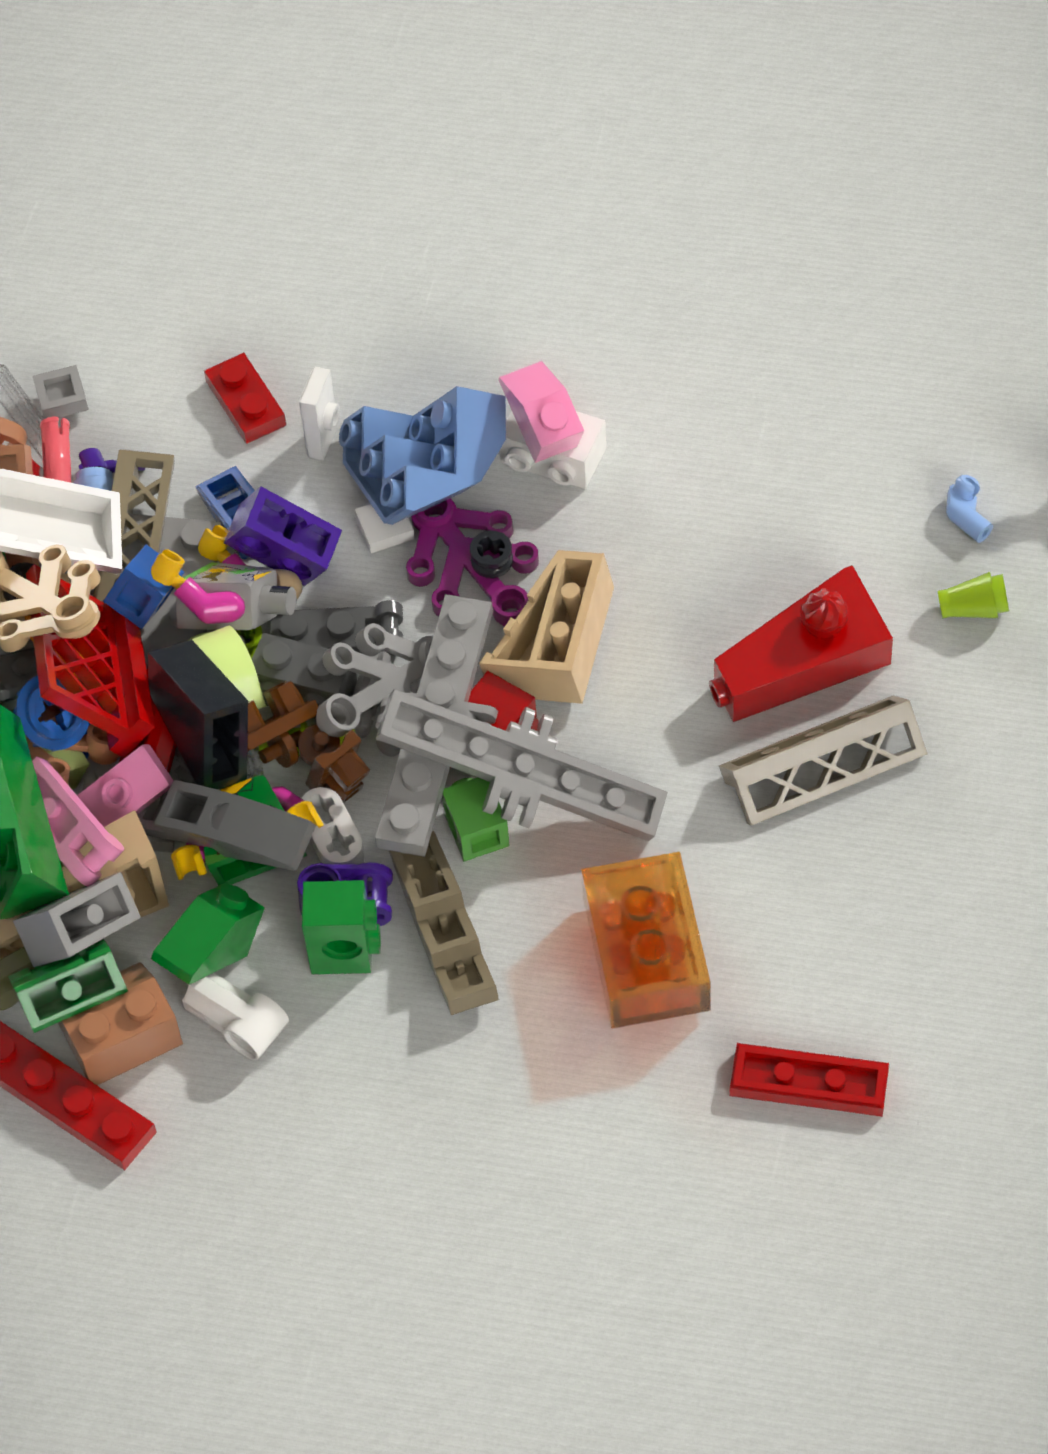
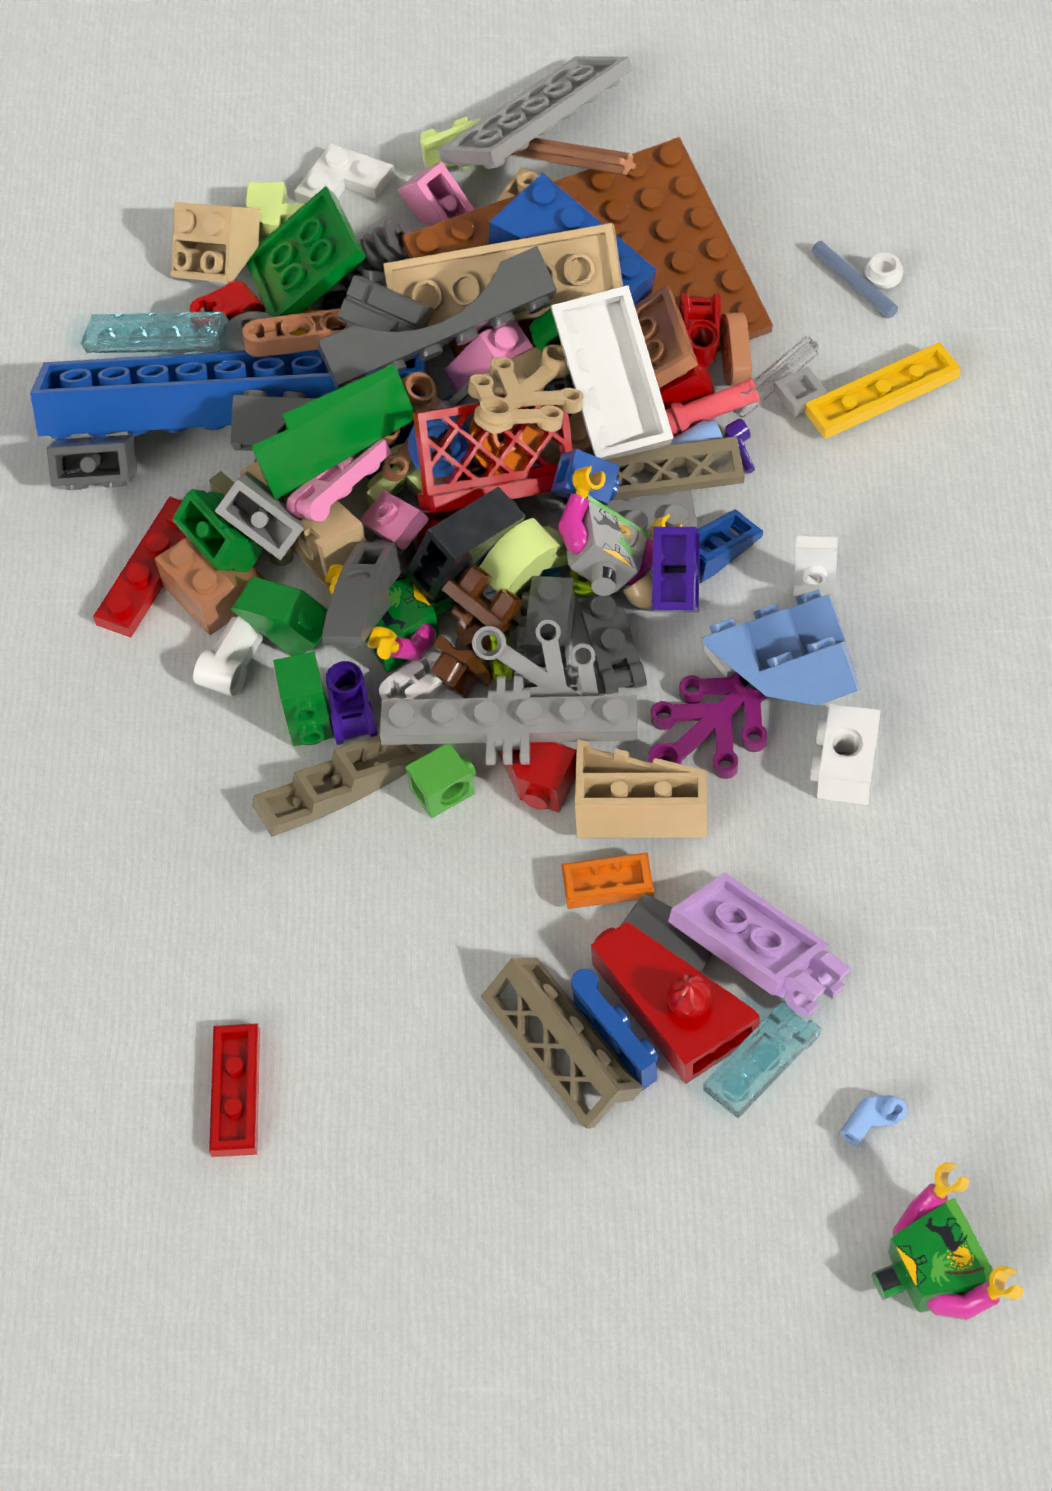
camera: 80 degrees right, 0 degrees up
red plate [204,352,287,444] -> none
light grey hinge [375,689,668,841] -> none
black bush [470,531,513,578] -> none
bright pink slope [498,361,584,463] -> none
clear orange brick [581,851,711,1029] -> none
lime cone [938,572,1009,619] -> none
none -> orange plate [561,852,654,909]
none -> blue plate [571,969,659,1090]
none -> dark grey slope [620,894,713,972]
none -> lavender tile [668,873,851,1018]
none -> clear light blue plate [703,1000,822,1119]
none -> yellow plate [805,342,961,440]

